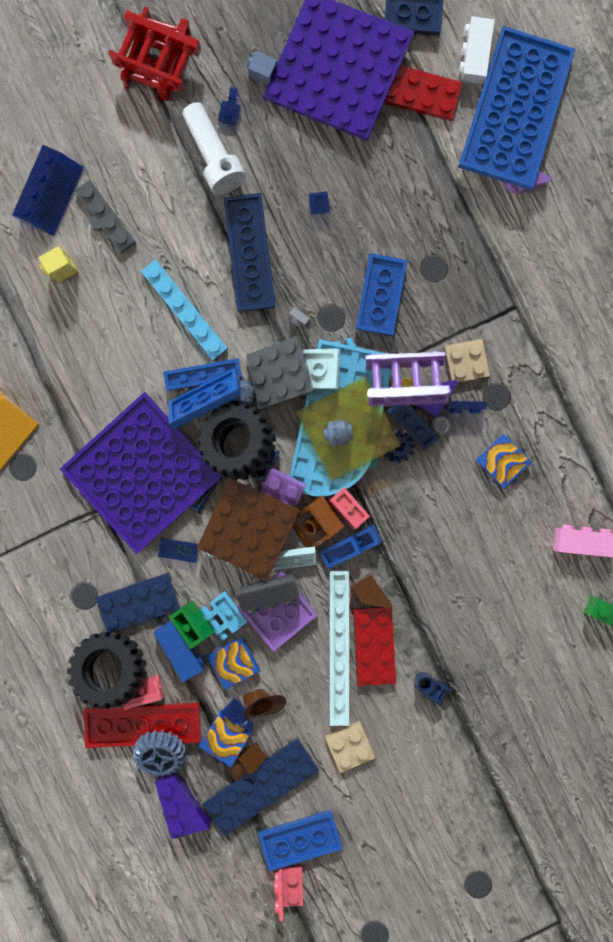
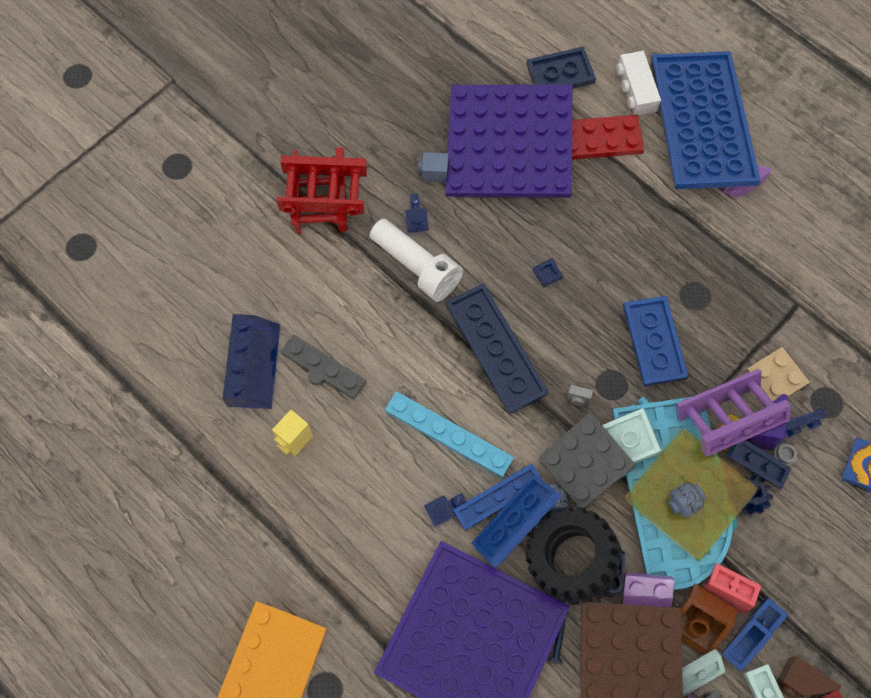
camera: 20 degrees left, 20 degrees down
none -> clear blue plate [424,493,466,528]

